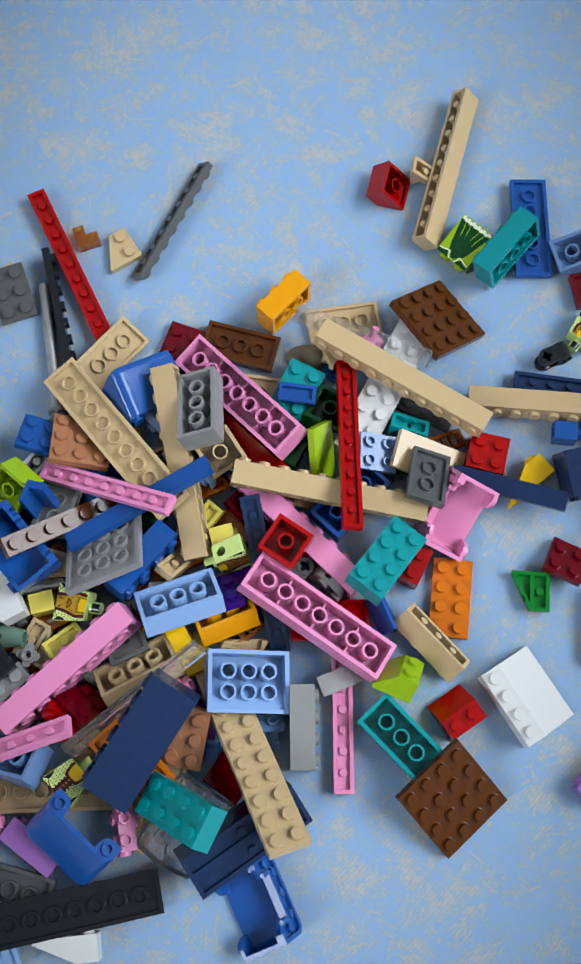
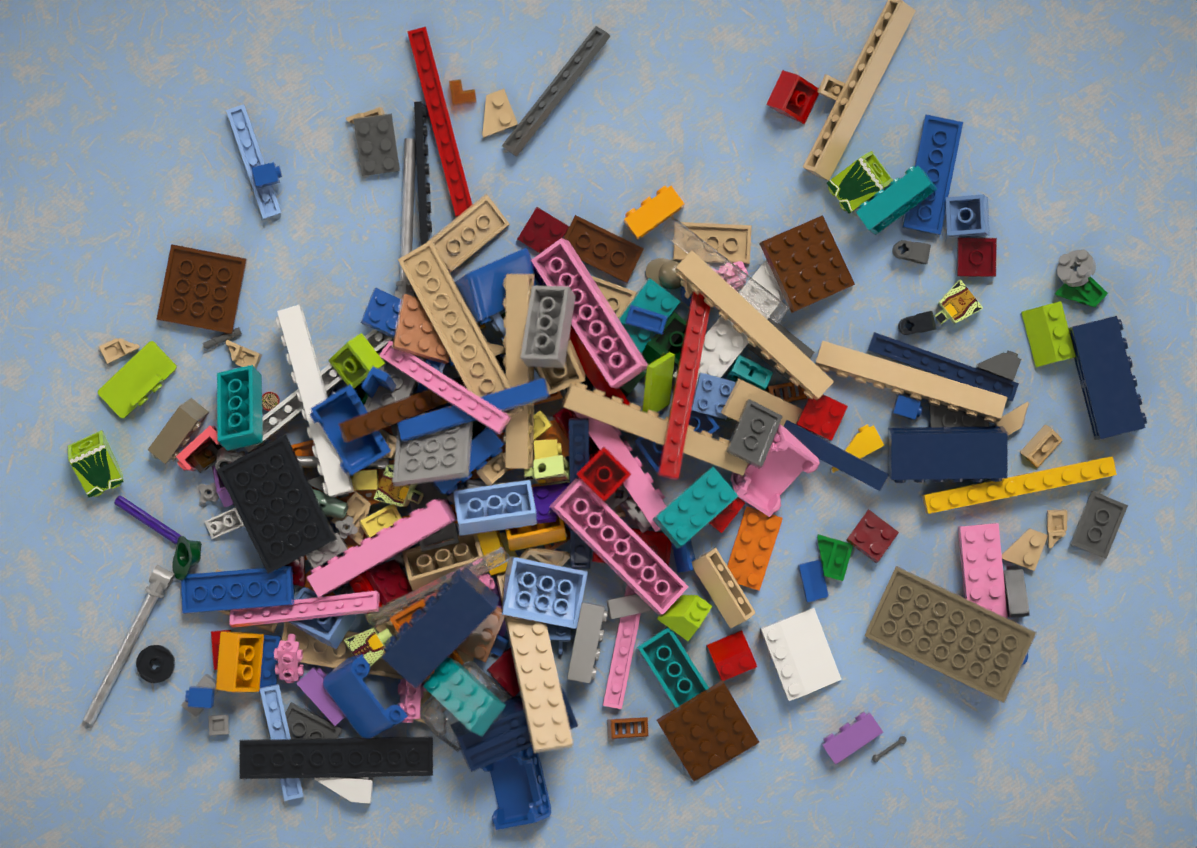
camera: 15 degrees right, 15 degrees up
none -> dark orange slope [607,717,649,739]
none -> blue panel [798,560,829,602]
none -> dark grey piece [892,240,931,264]

